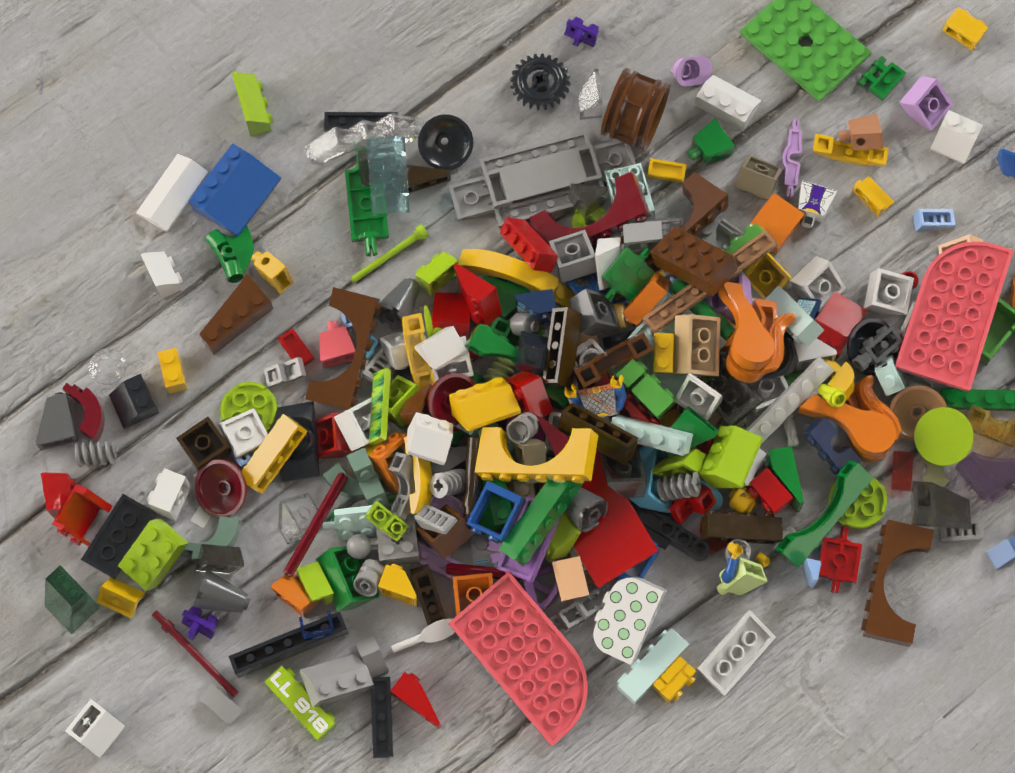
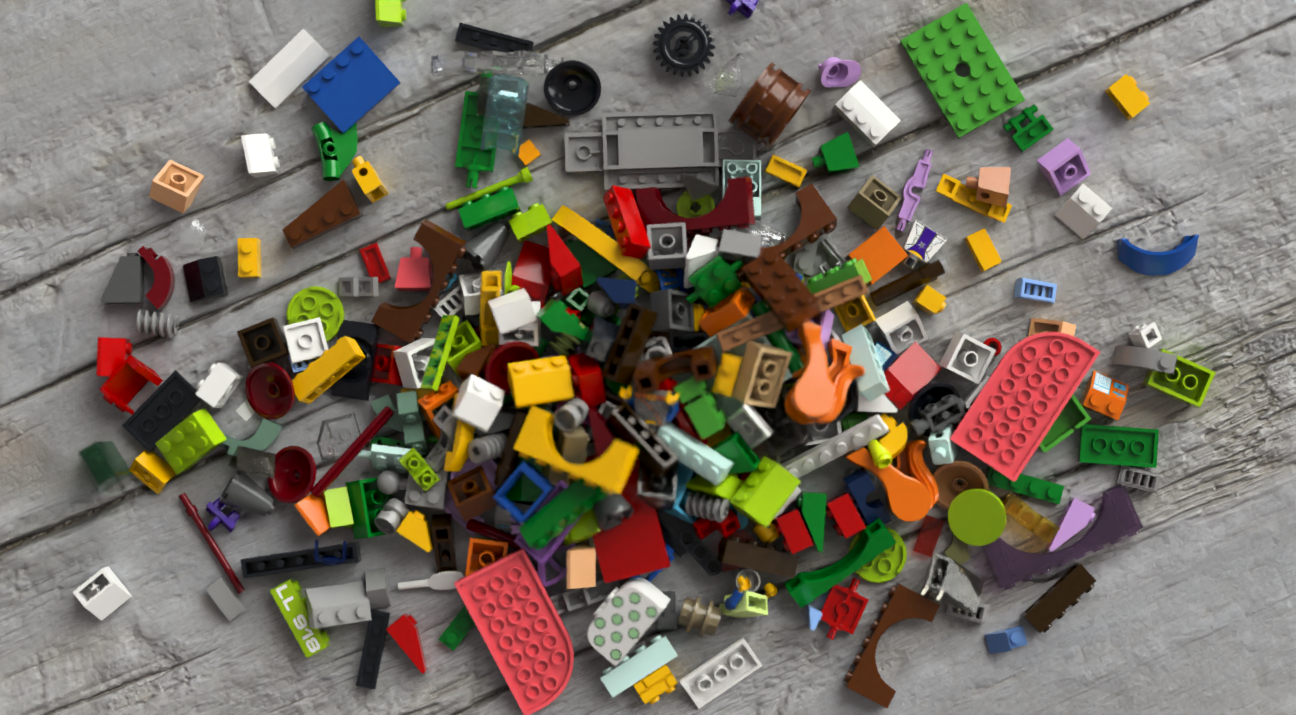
camera: 10 degrees right, 15 degrees up
light grey slope [414,505,458,534] -> none
white axle [783,414,799,448] -> none
none -> light nougat slope [149,160,204,214]
none -> dark red dish [268,446,316,504]
none -> green plate [438,606,475,651]
none -> green slope [458,187,521,232]
none -> light orange tile [514,139,541,166]
none -> dark grey piece [658,591,677,630]
none -> dark tan piece [677,596,722,638]
none -> red brick [825,492,866,539]
none -> dark brown piece [869,260,945,307]
none -> yellow brick [912,285,947,316]

